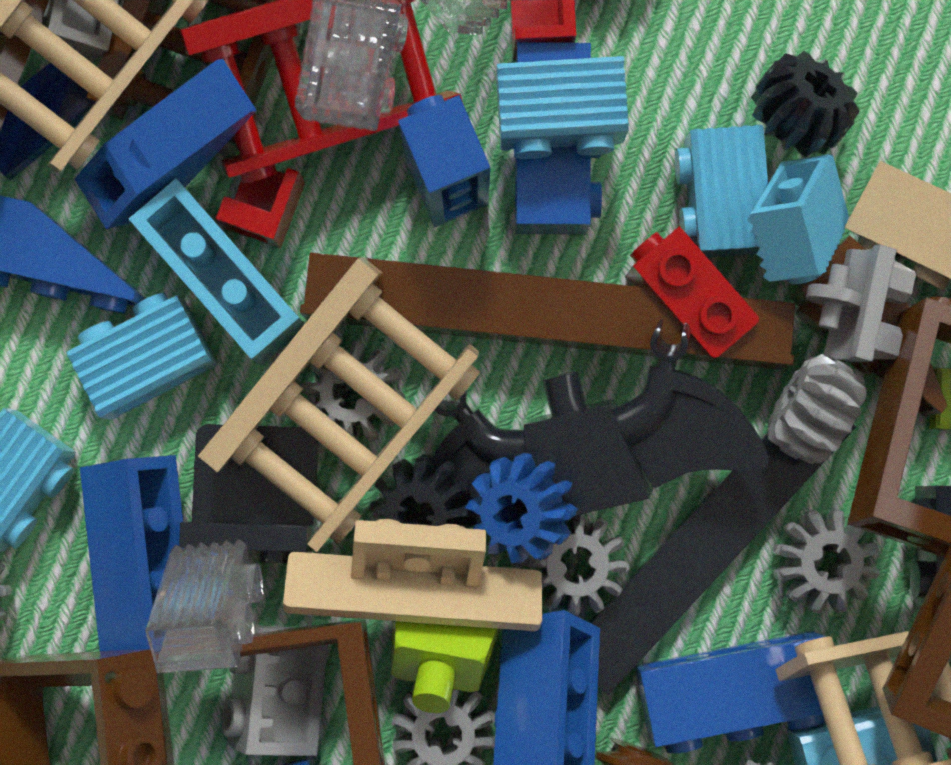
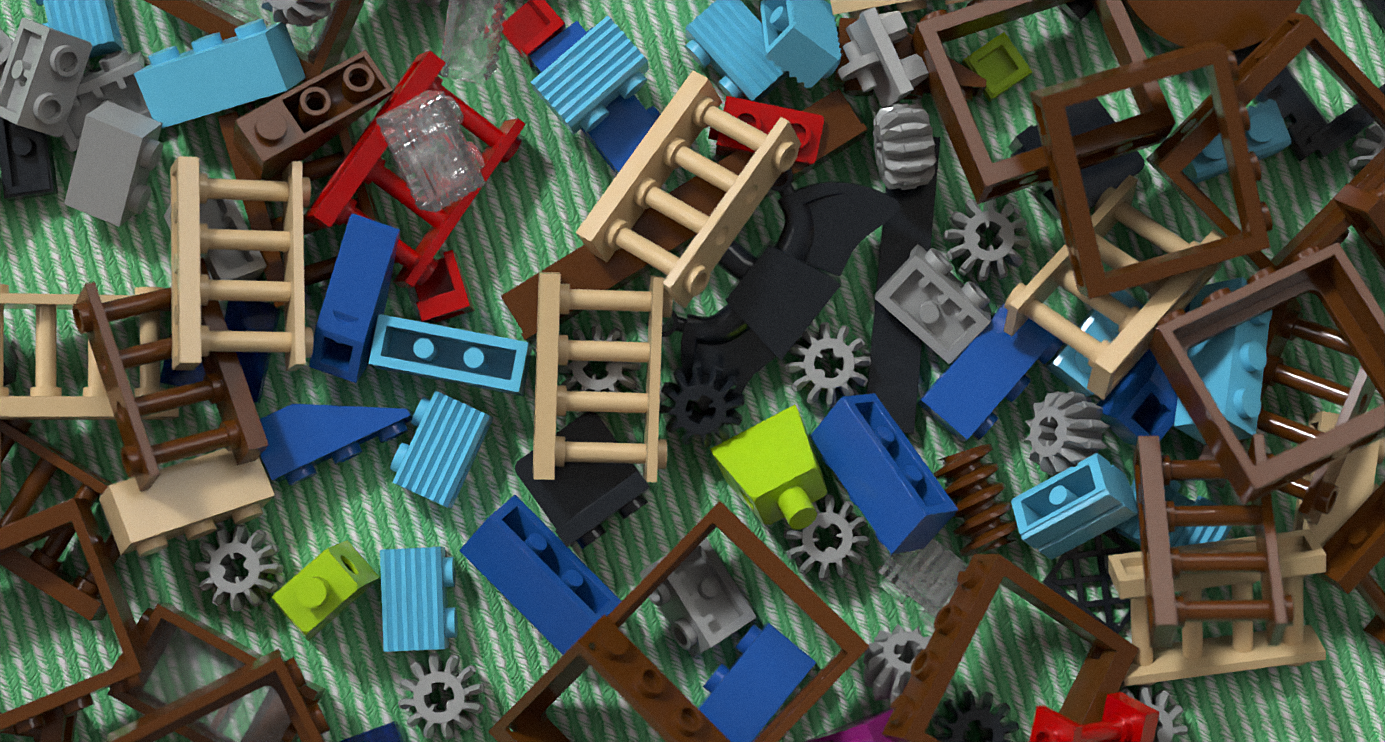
camera: 35 degrees left, 0 degrees up
clear brick [145,539,263,673] -> none
tan bracket [283,519,542,631] -> none
blue brick [398,95,491,228] -> none
blue gear [465,453,578,564] -> none
none -> tan fence [575,70,802,308]
none -> light grey bracket [875,244,991,364]

